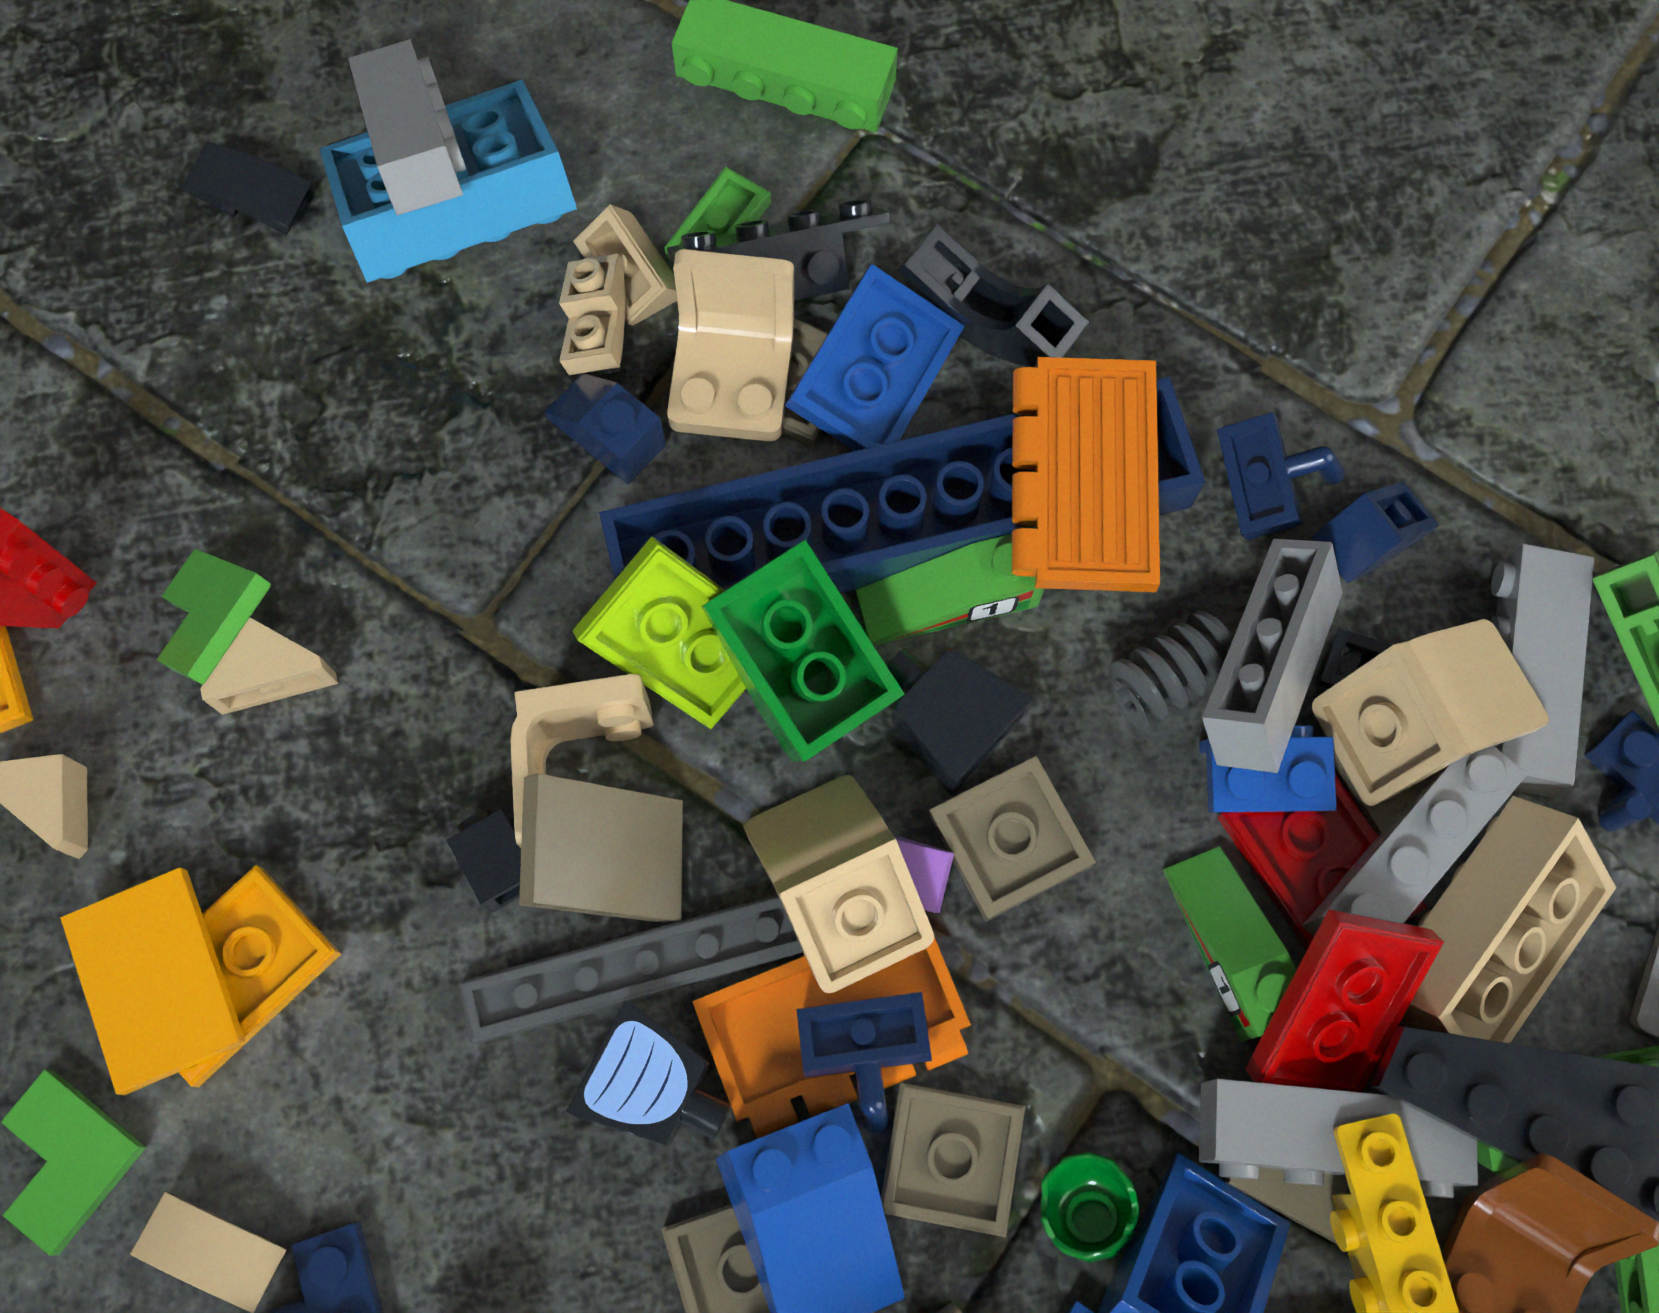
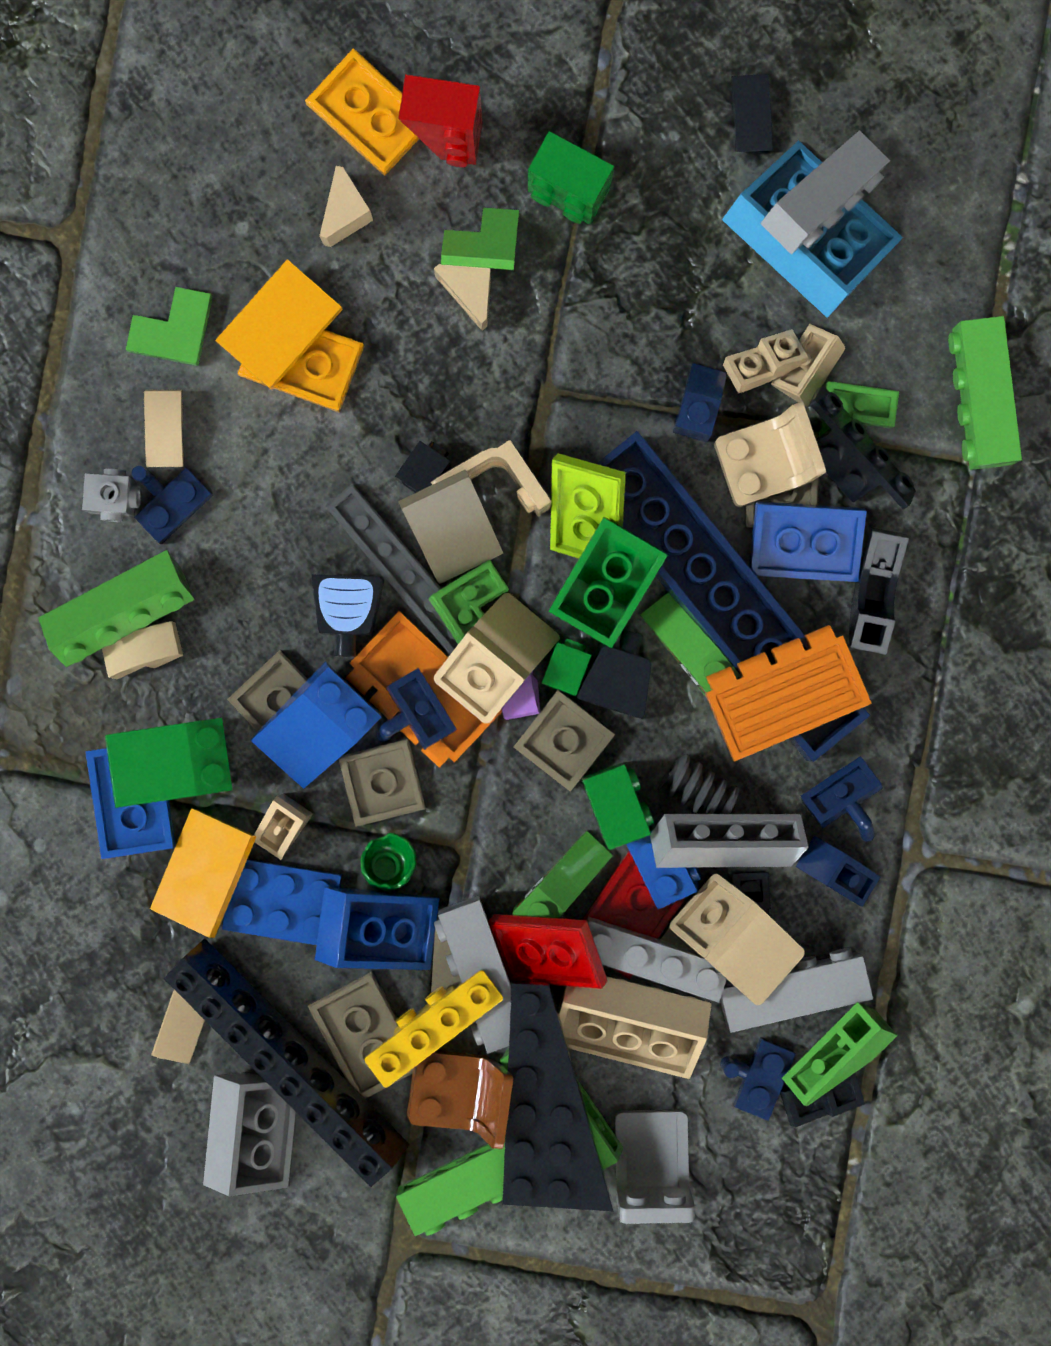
camera: 65 degrees right, 15 degrees up
none -> bright green tile [428,560,509,644]
none -> green brick [528,131,614,225]
none -> green brick [542,639,591,696]
none -> green brick [581,763,654,850]

